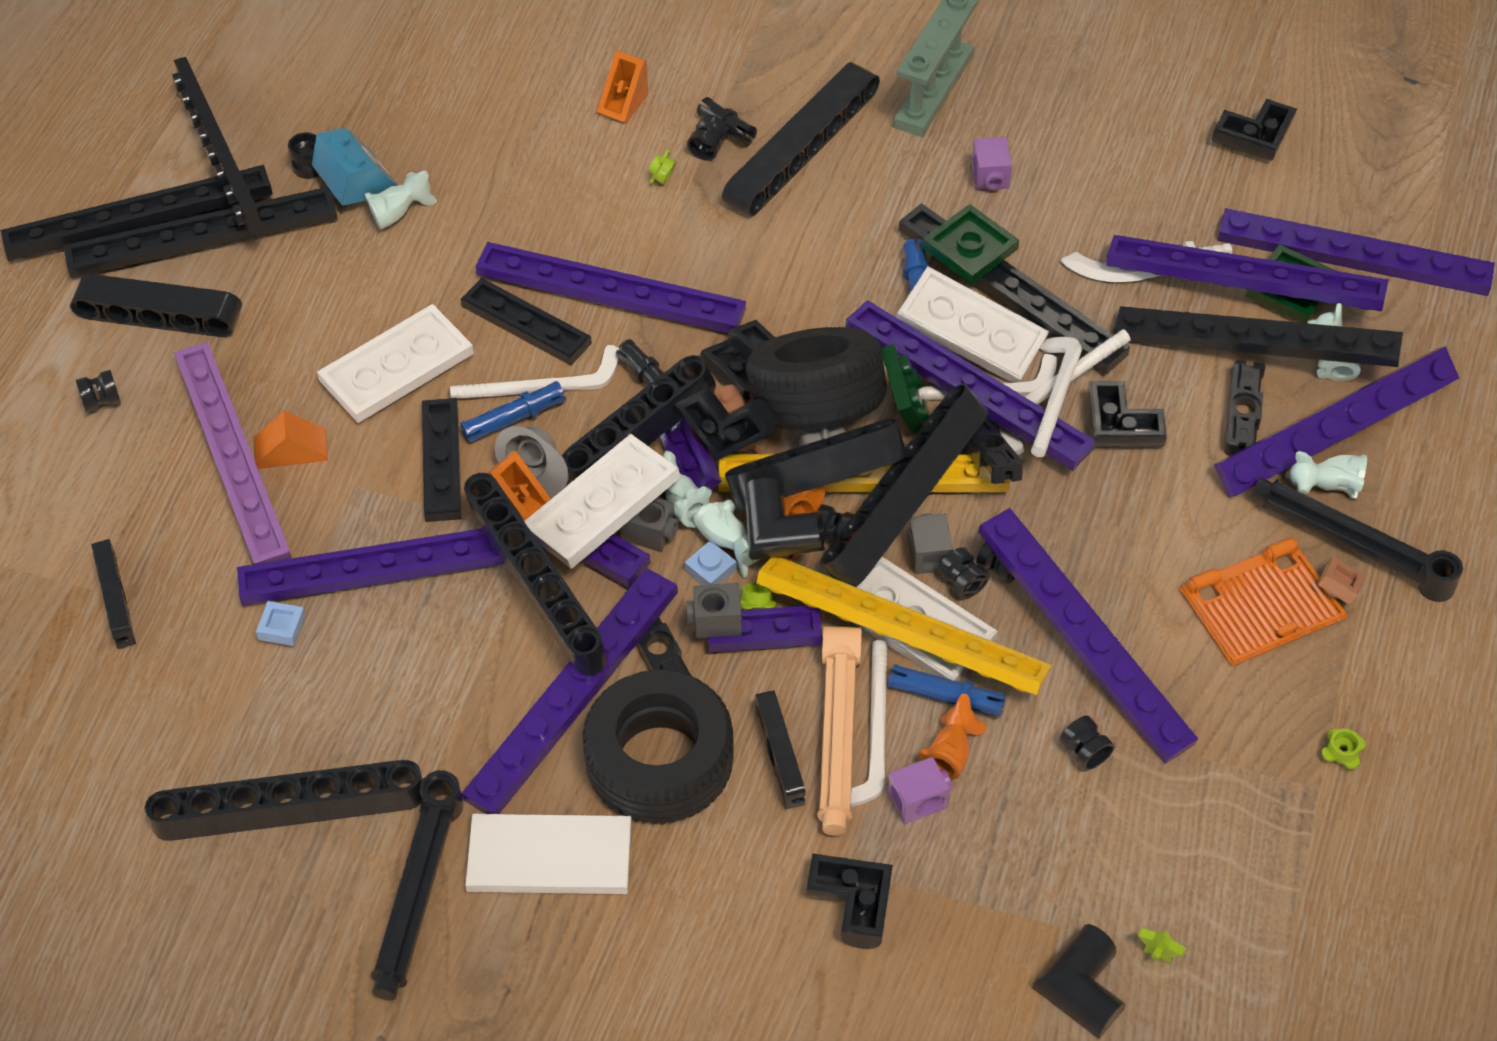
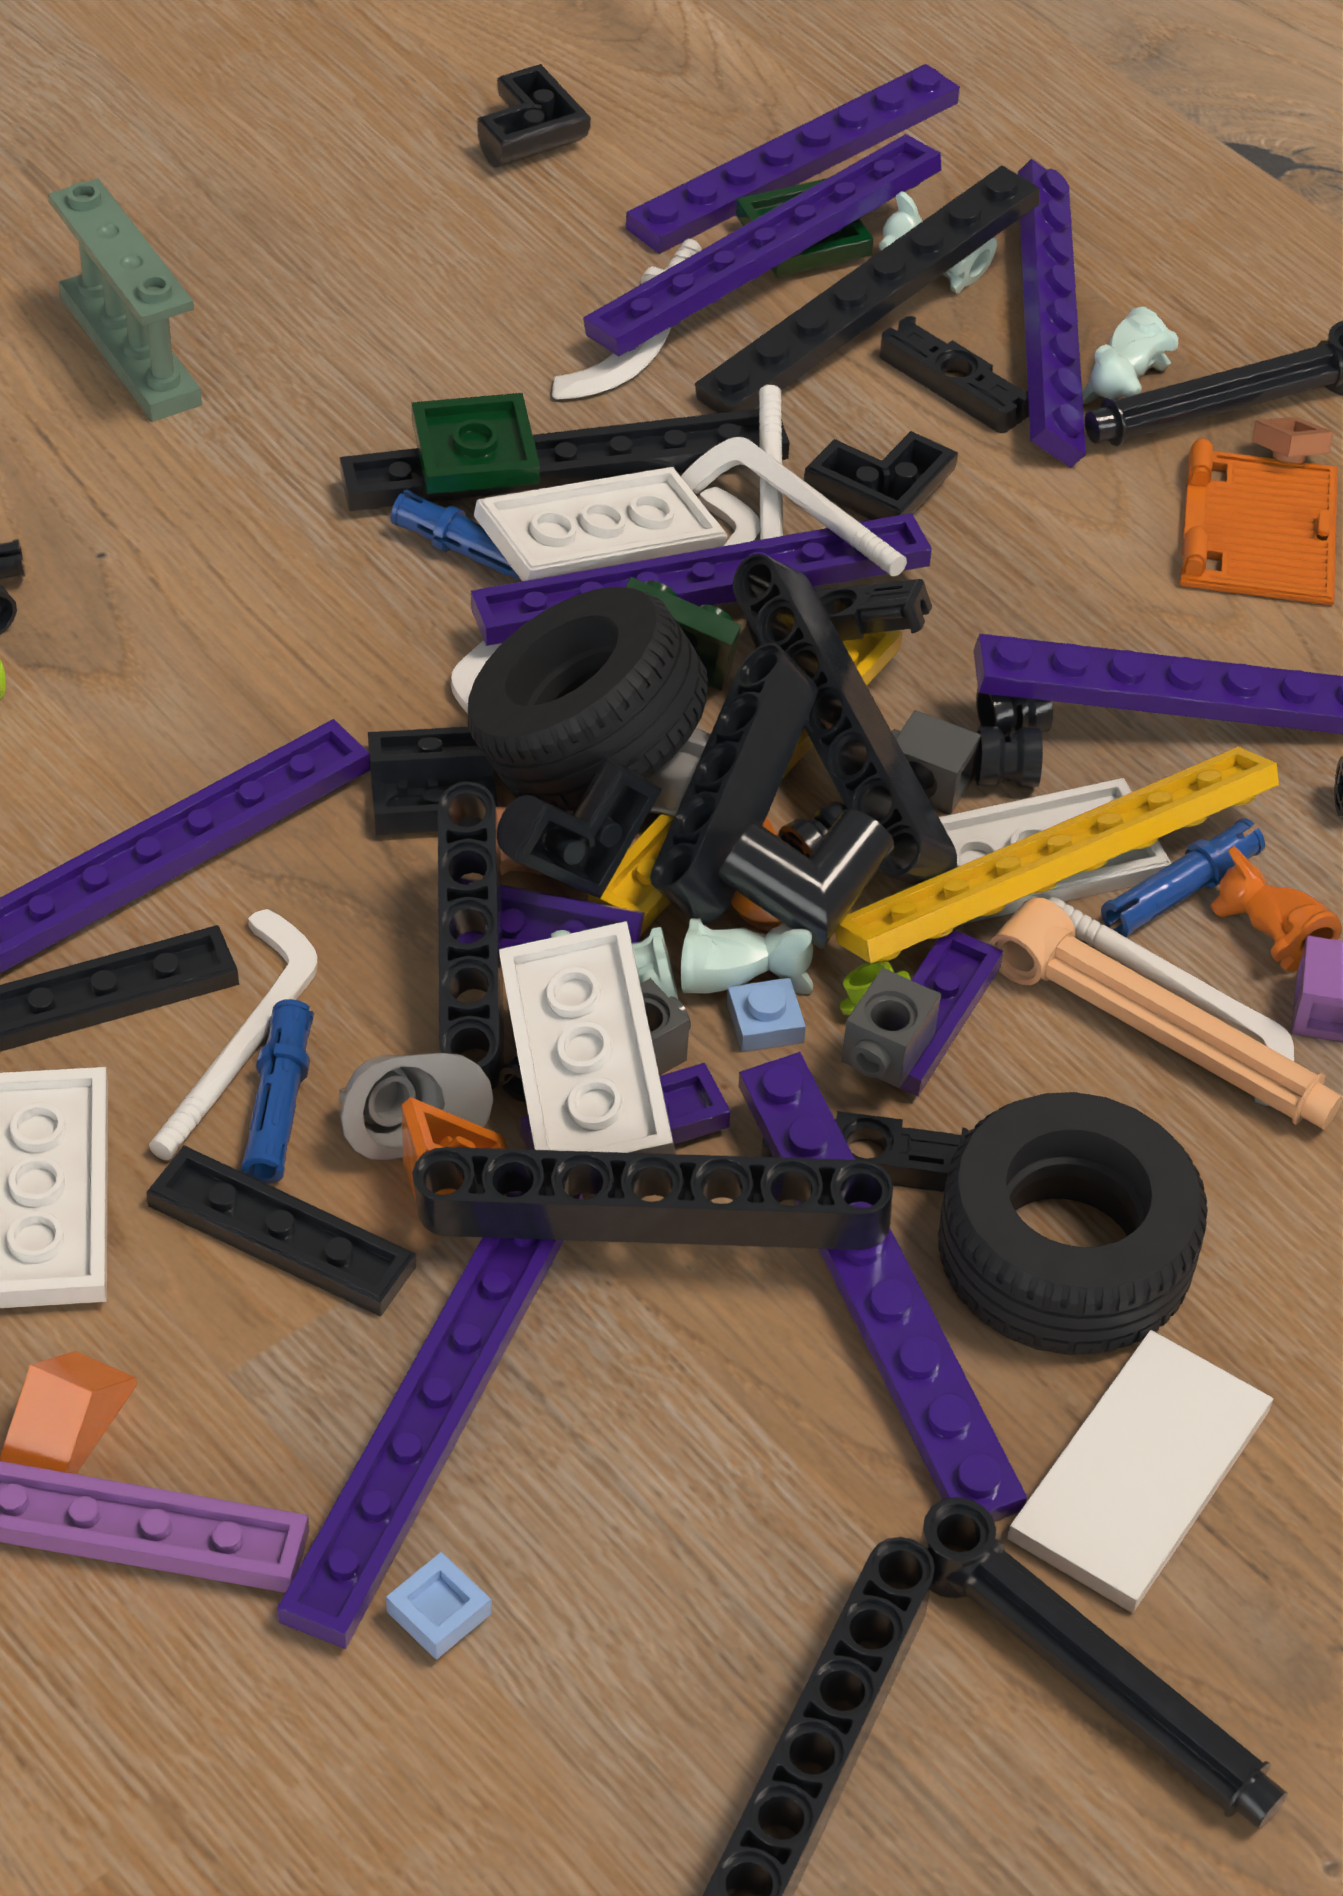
camera: 60 degrees left, 5 degrees down
black piece [91,539,137,649] -> none
black pin [616,339,664,385] -> none
black beam [722,62,880,217] -> none
black piece [755,690,806,809] -> none
medium lavender brick [971,137,1012,191] -> none

